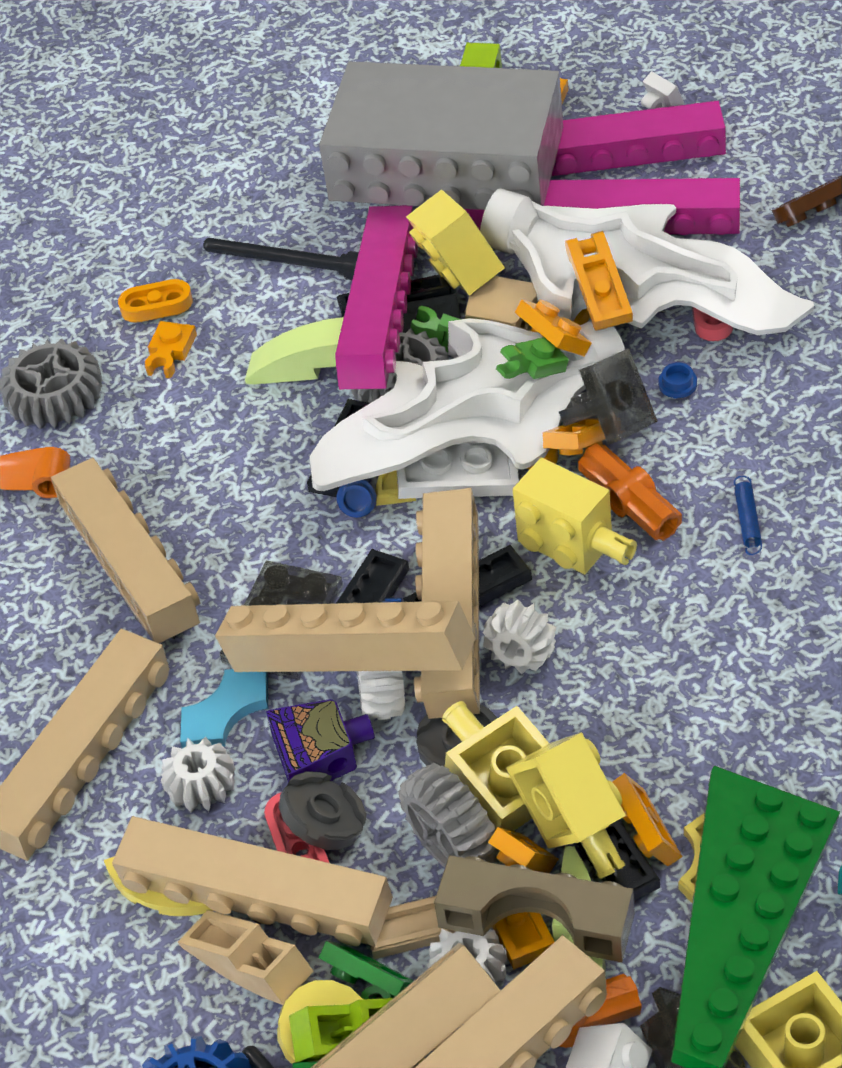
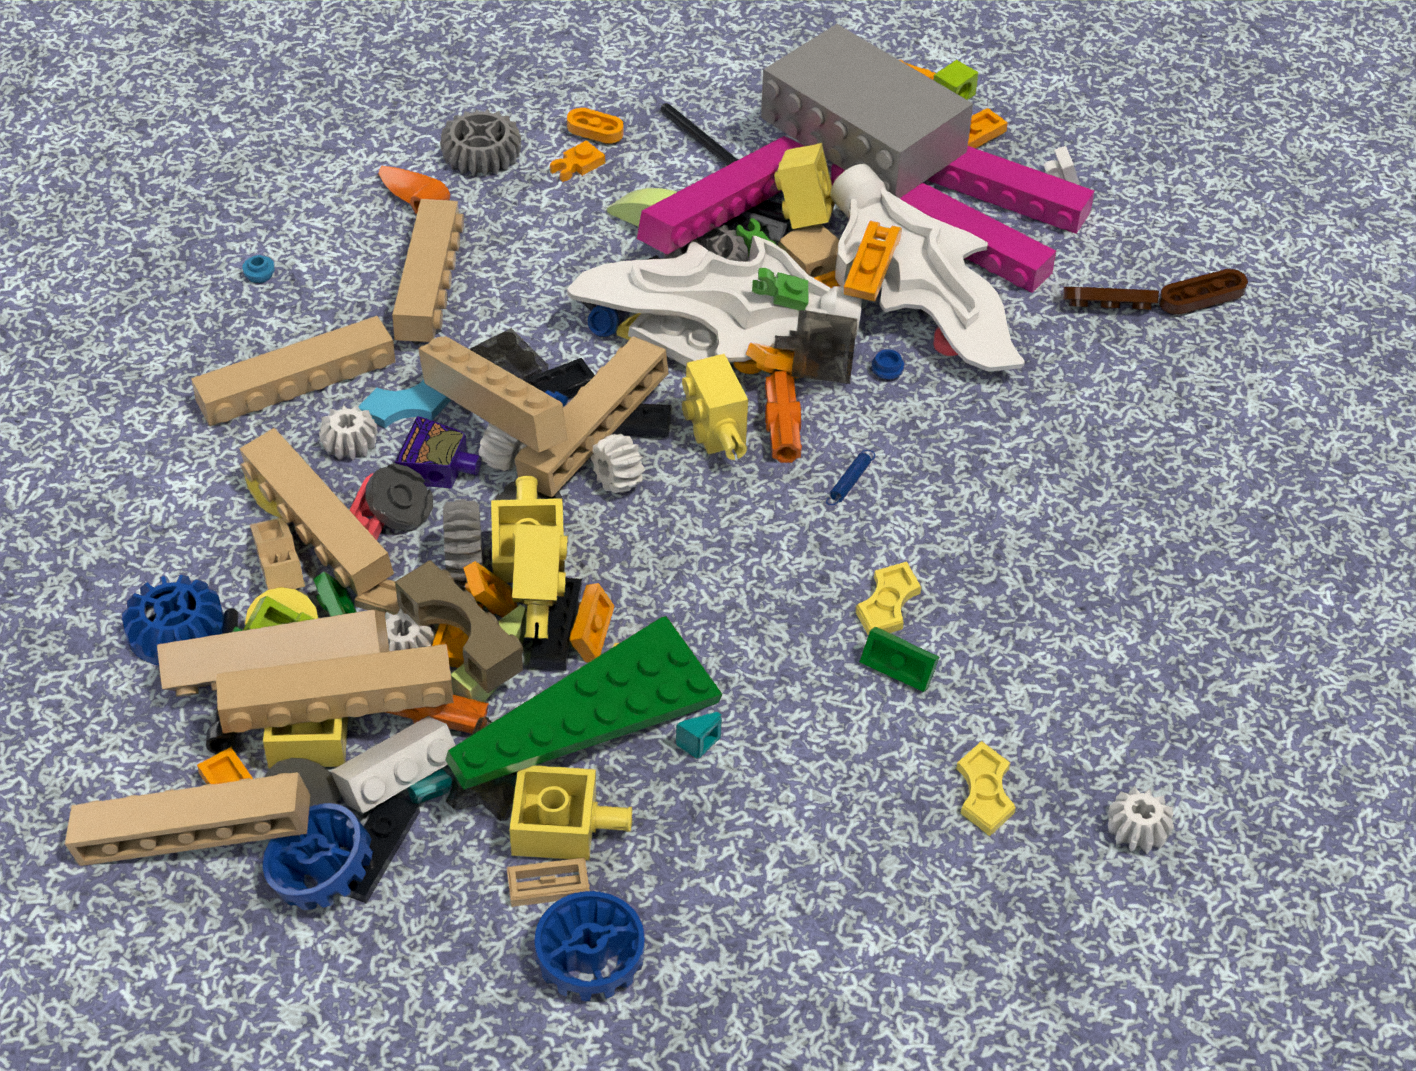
camera: 25 degrees right, 0 degrees up
light orange plate [515,299,592,357] -> none

